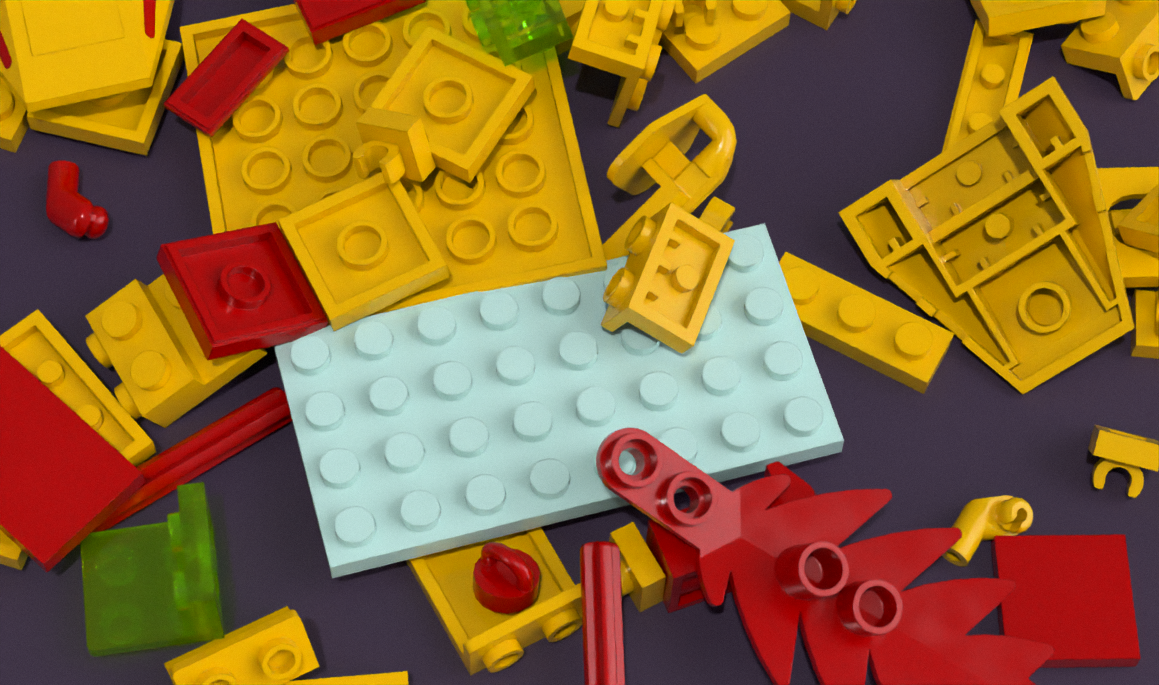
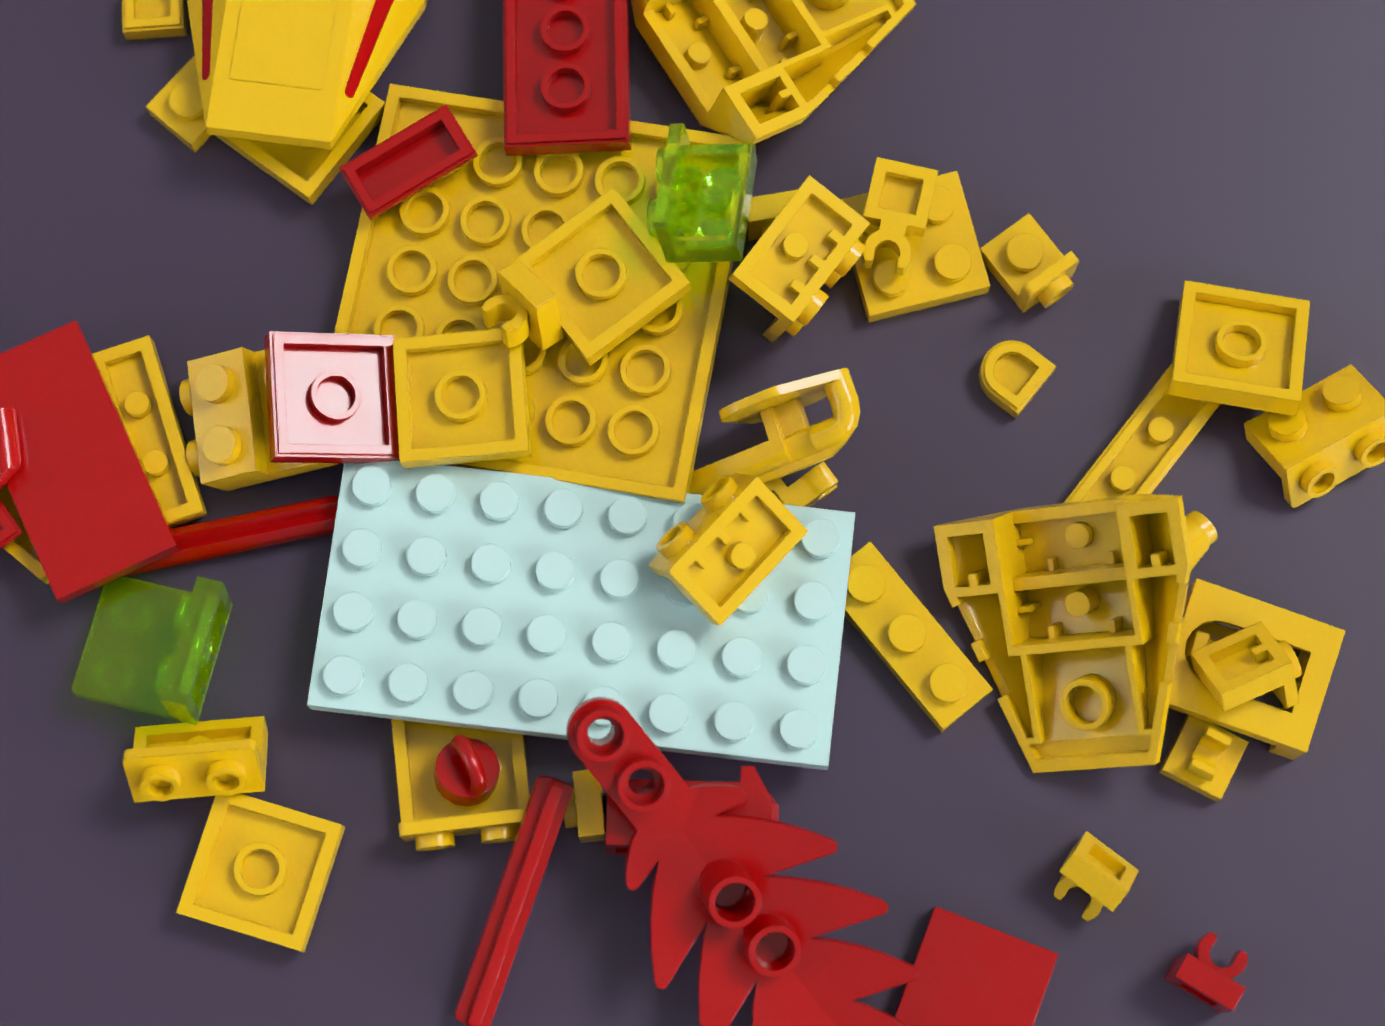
camera: 25 degrees right, 15 degrees up
red arm [46,160,109,239] -> none
yellow arm [942,495,1033,567] -> none
none -> yellow tile [979,340,1056,419]

